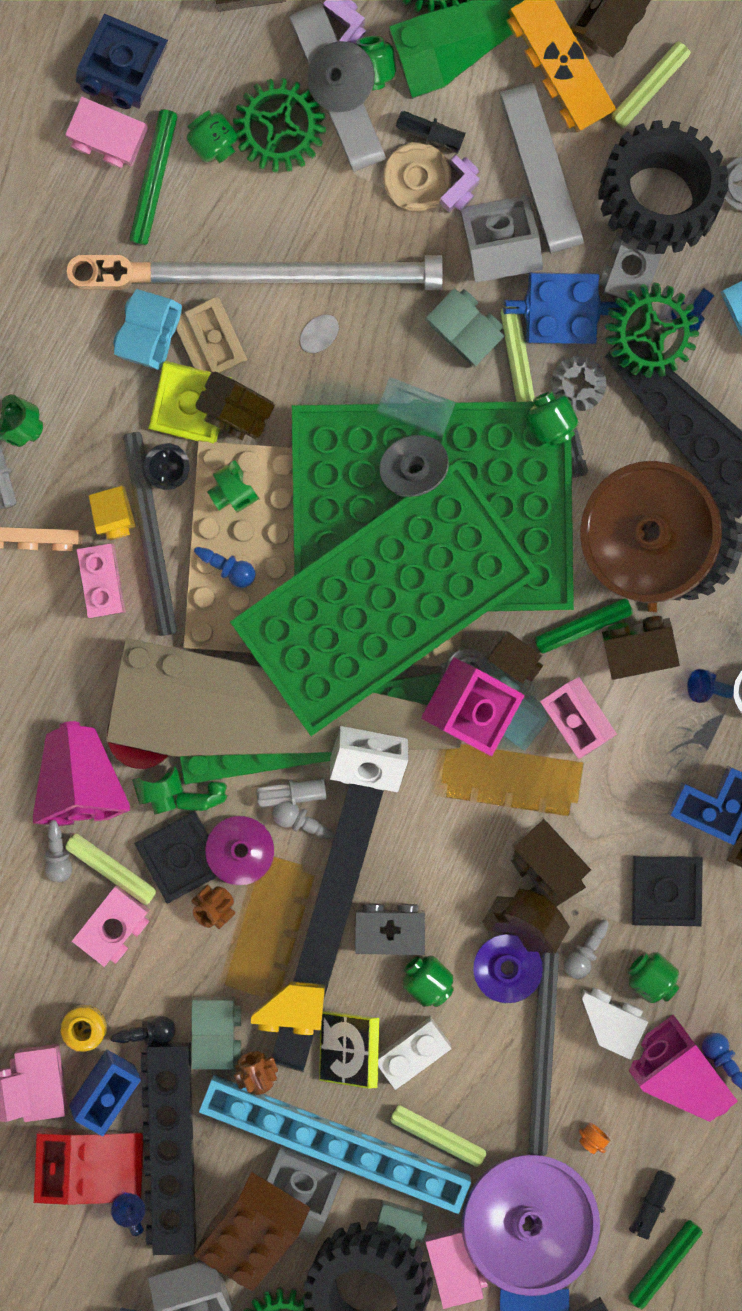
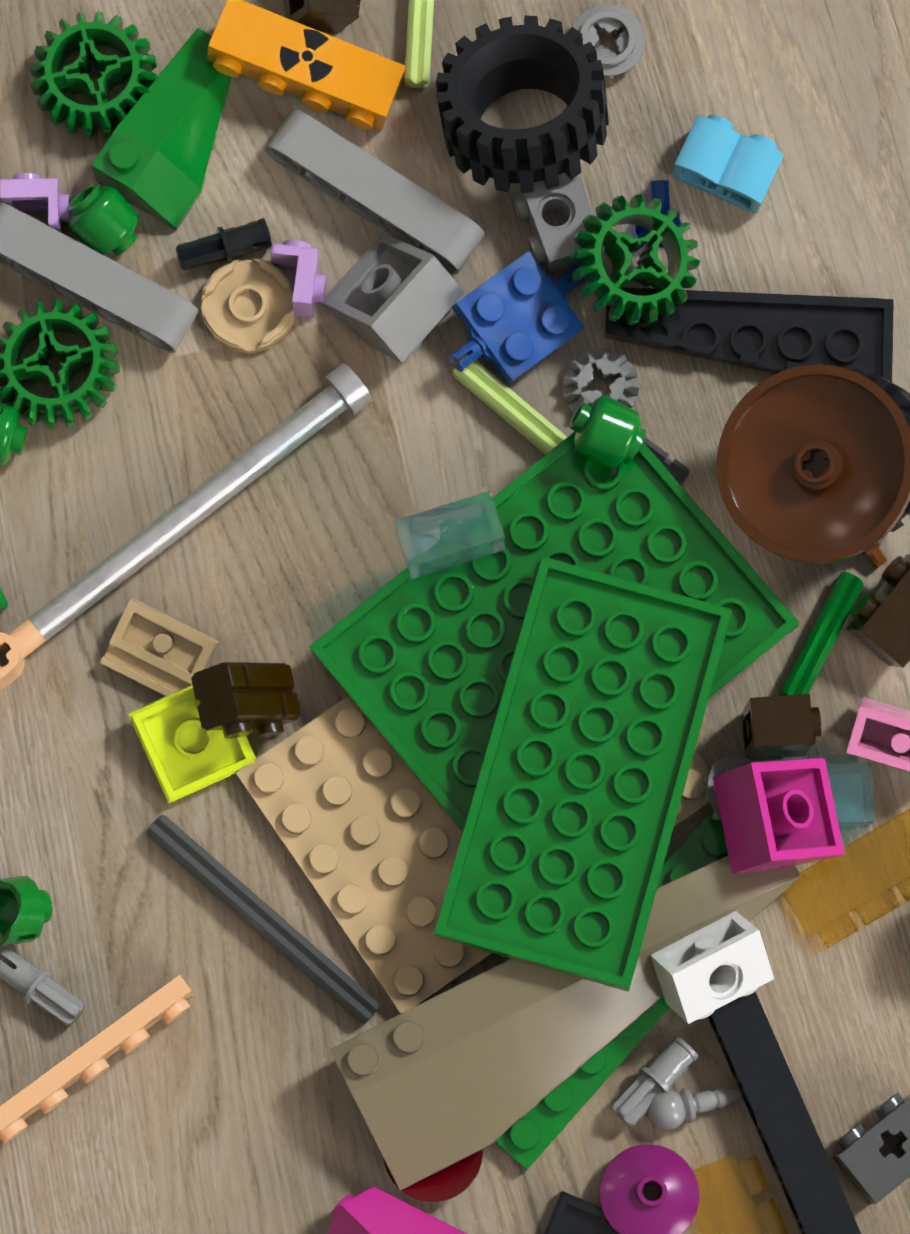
camera: 45 degrees left, 10 degrees down
bright pink brick [77,544,126,618] -> none
yellow slope [89,486,136,541] -> none
medium azure brick [113,289,182,370] -> none
green piece [132,766,184,815] -> none
black piece [142,443,190,490] -> none
green arm [176,782,228,811] -> none
blue bar [194,547,256,588] -> none
green piece [207,460,259,513] -> none
flat silver sticker [300,315,339,353] -> none
dark grey dish [307,41,375,112] -> none
dark grey dish [380,435,449,497] -> none
sand green brick [425,288,504,368] -> none

